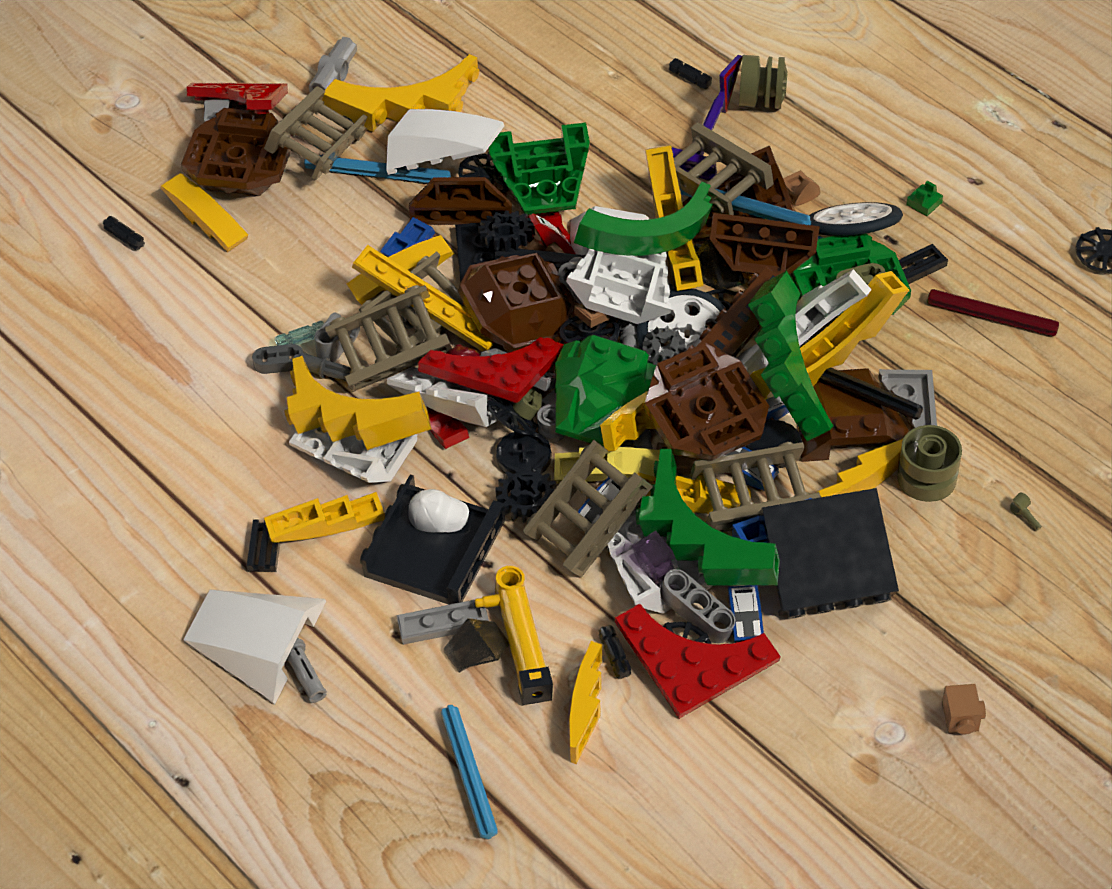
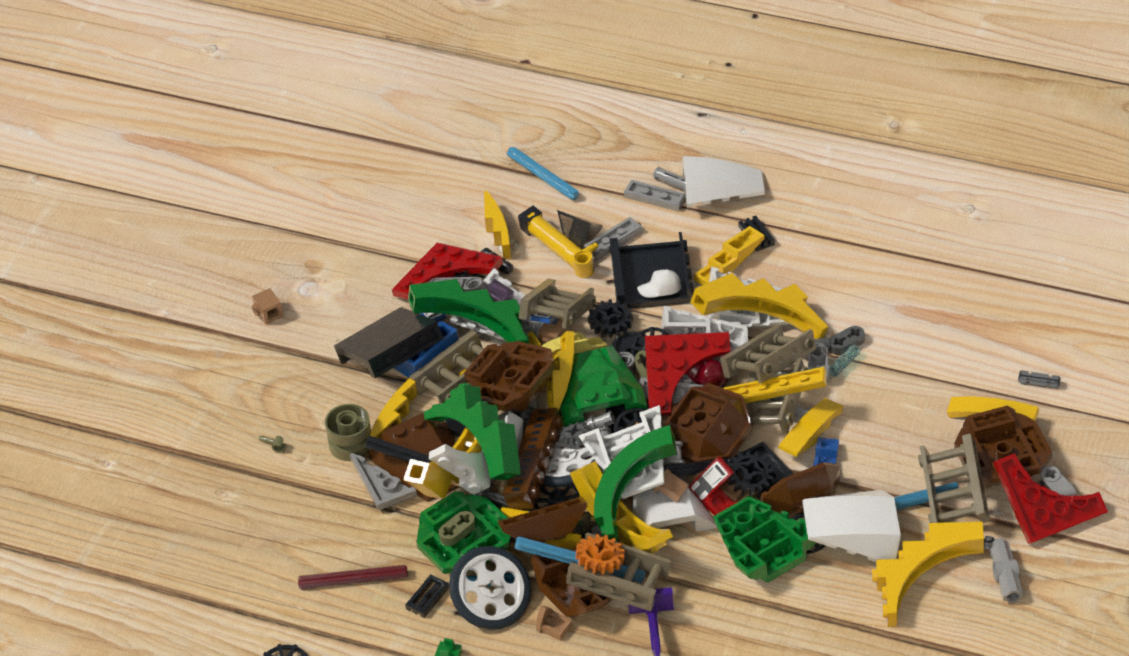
camera: 155 degrees right, 5 degrees down
none -> orange gear [575,534,625,575]
none -> light grey tile [624,180,686,212]

